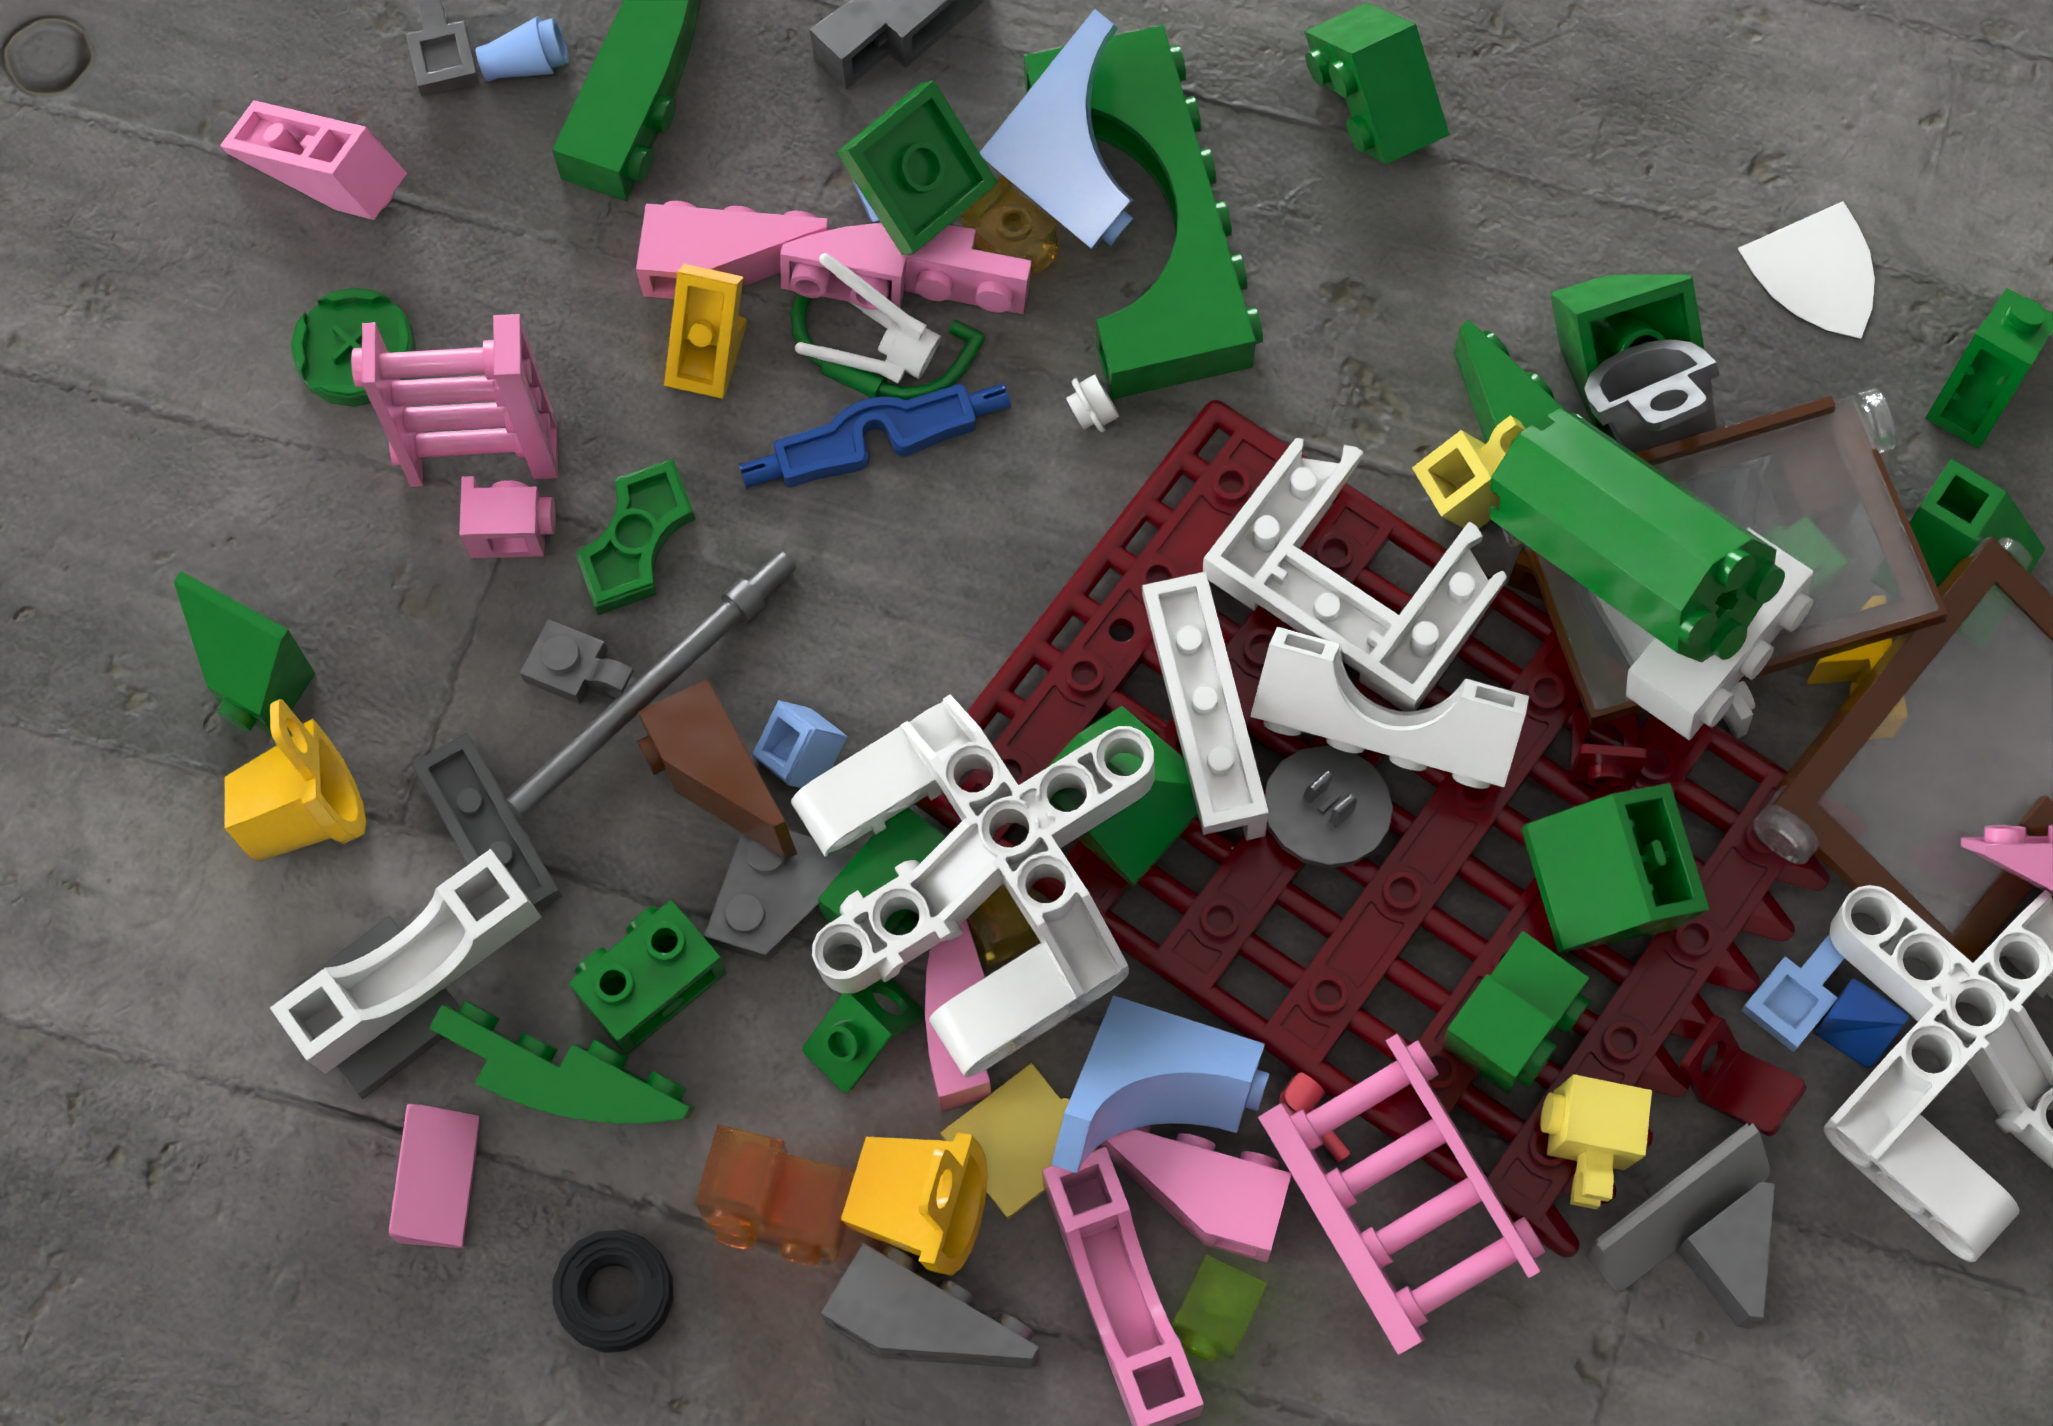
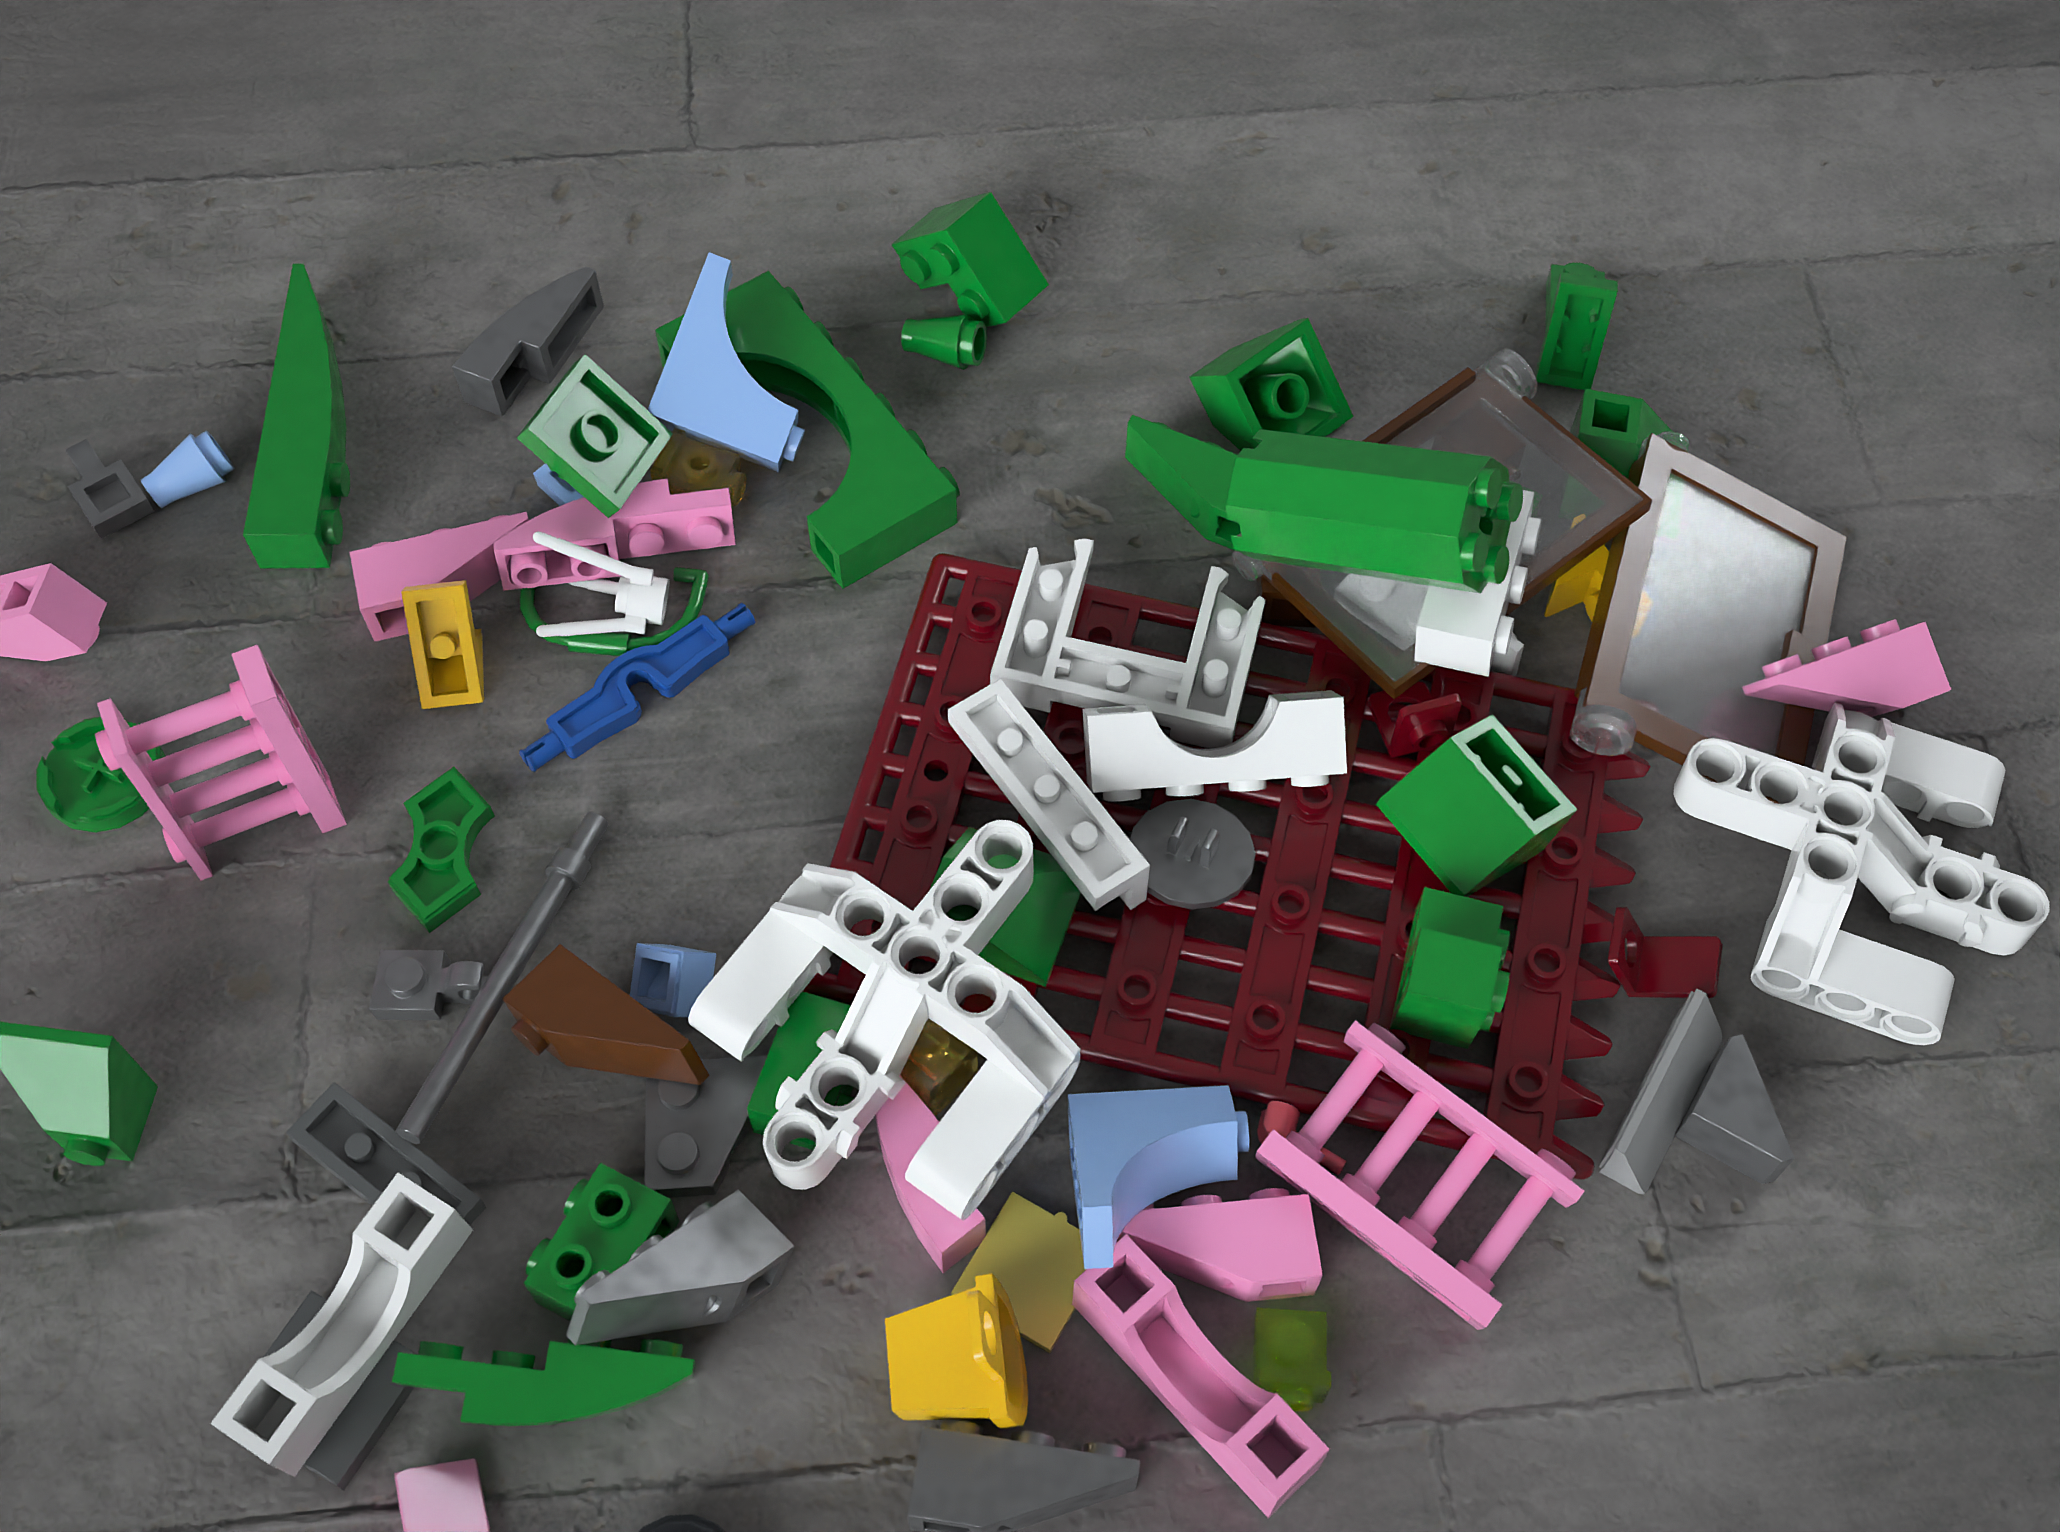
camera: 25 degrees left, 10 degrees down
yellow container [225,699,366,862] -> none
bright pink brick [459,476,556,558] -> none
clear orange brick [695,1124,855,1266] -> none
green bracket [802,978,925,1093] -> none
white plate [1066,374,1120,432] -> none
light yellow brick [1412,415,1525,529] -> none
light yellow brick [1541,1074,1652,1209] -> none
flat silver container [1584,339,1720,453] -> none
white sticker [1738,201,1875,339] -> none
light blue plate [1741,934,1844,1052] -> none
blue slope [1814,979,1910,1068] -> none
none -> flat silver slope [566,1190,795,1345]
none -> green cone [901,314,987,370]

